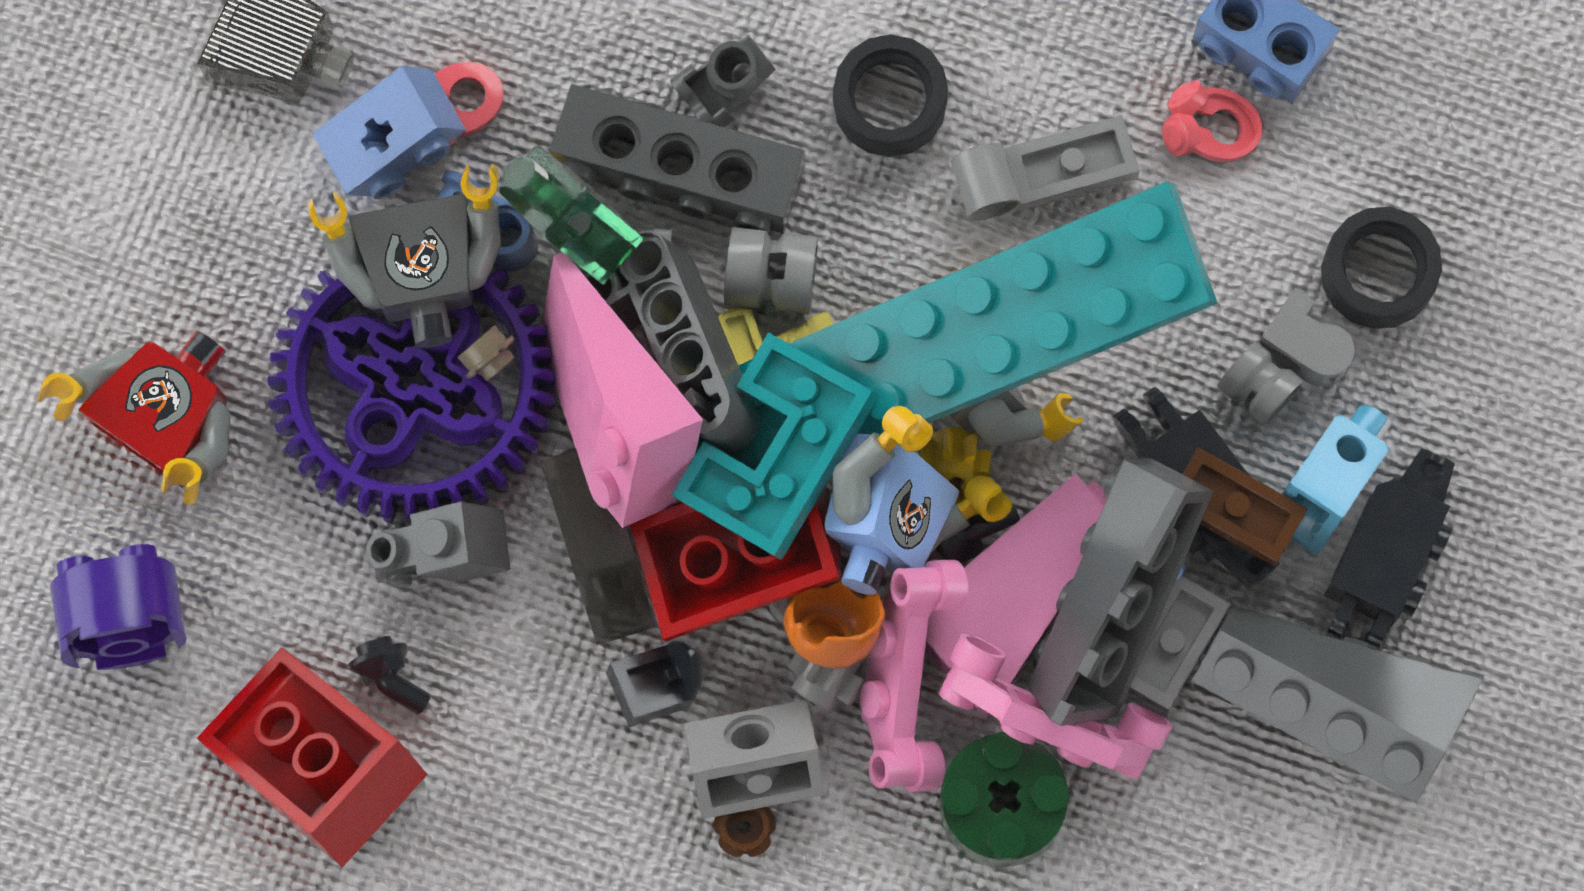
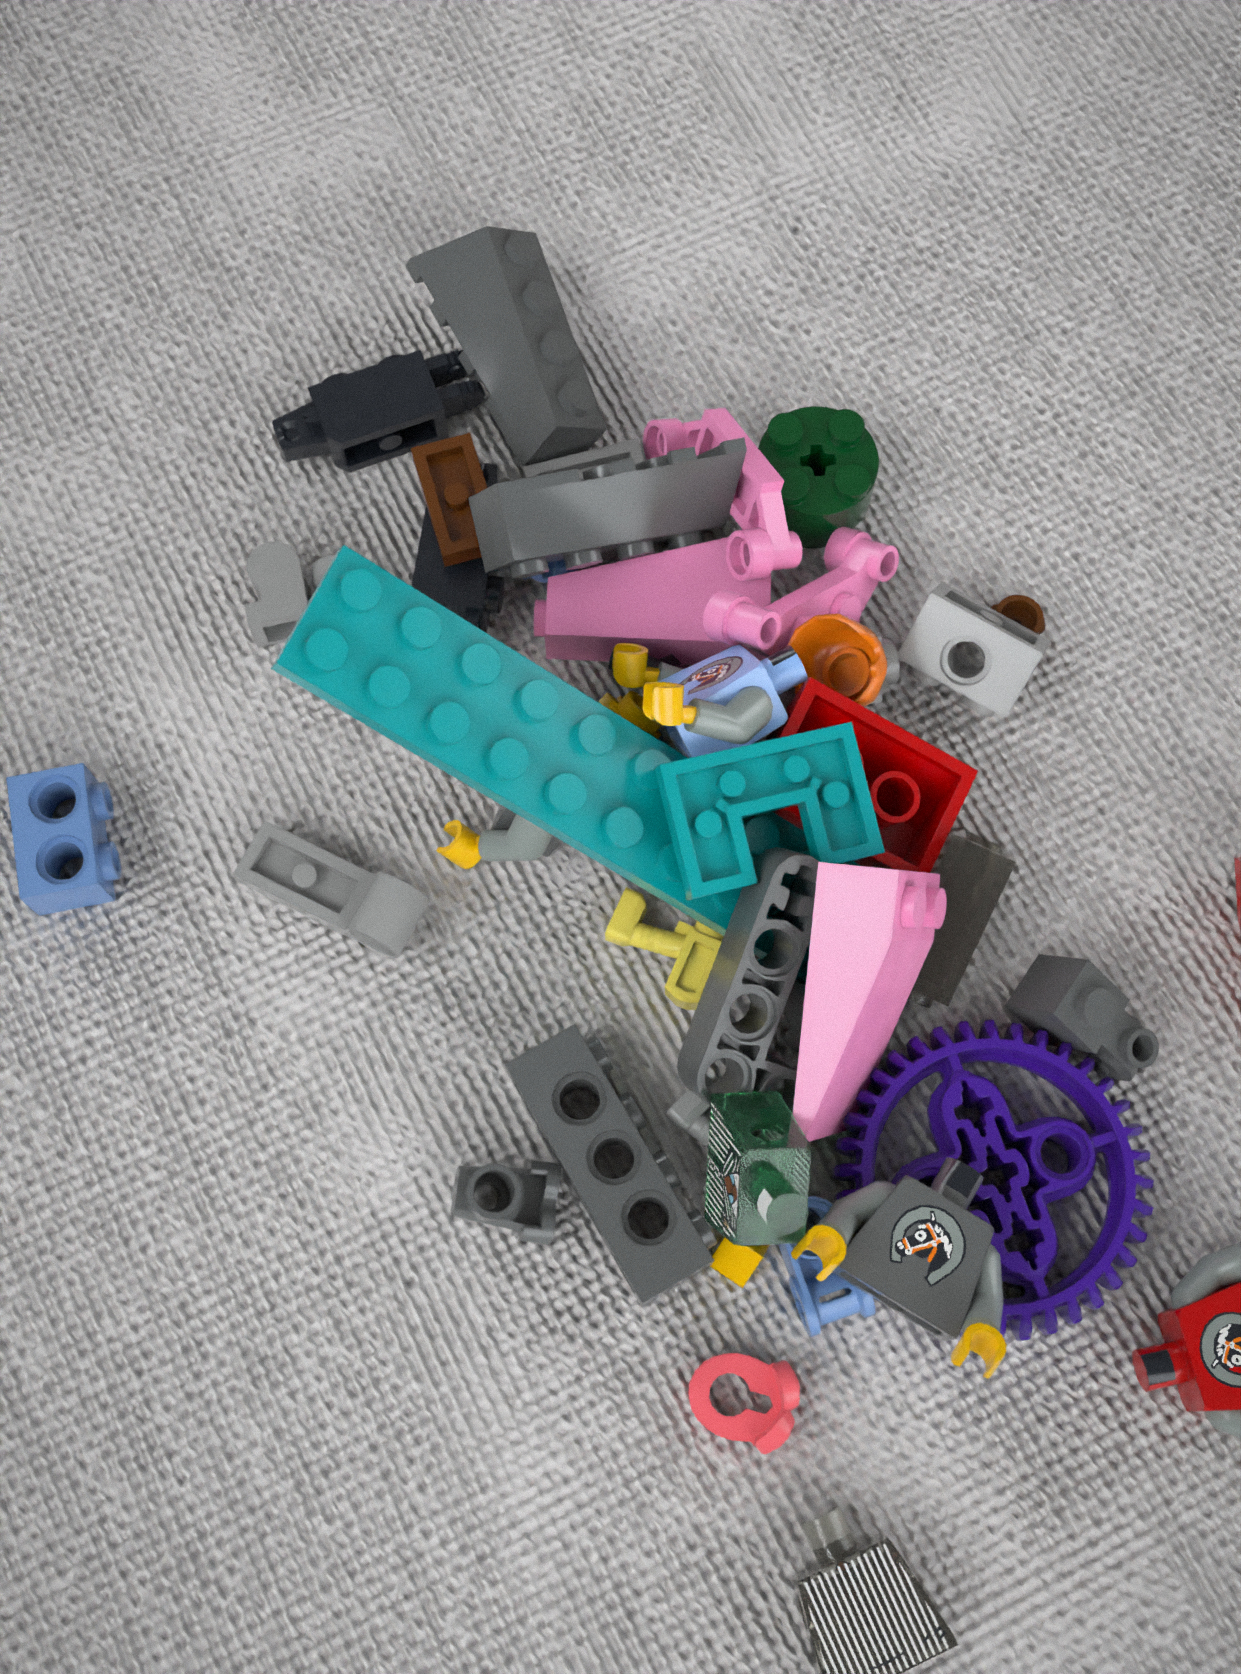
camera: 140 degrees left, 5 degrees down
medium blue brick [312,65,466,199] -> none
black plate [348,636,431,715] -> none
dark tan plate [457,325,514,381] -> none
black plate [606,641,703,727] -> none
light grey wheel [724,227,818,315] -> none
black tyre [833,34,948,157] -> none
coral piece [1162,80,1262,162] -> none
medium azure torso [1283,405,1390,556] -> none
black tyre [1321,207,1442,329] -> none

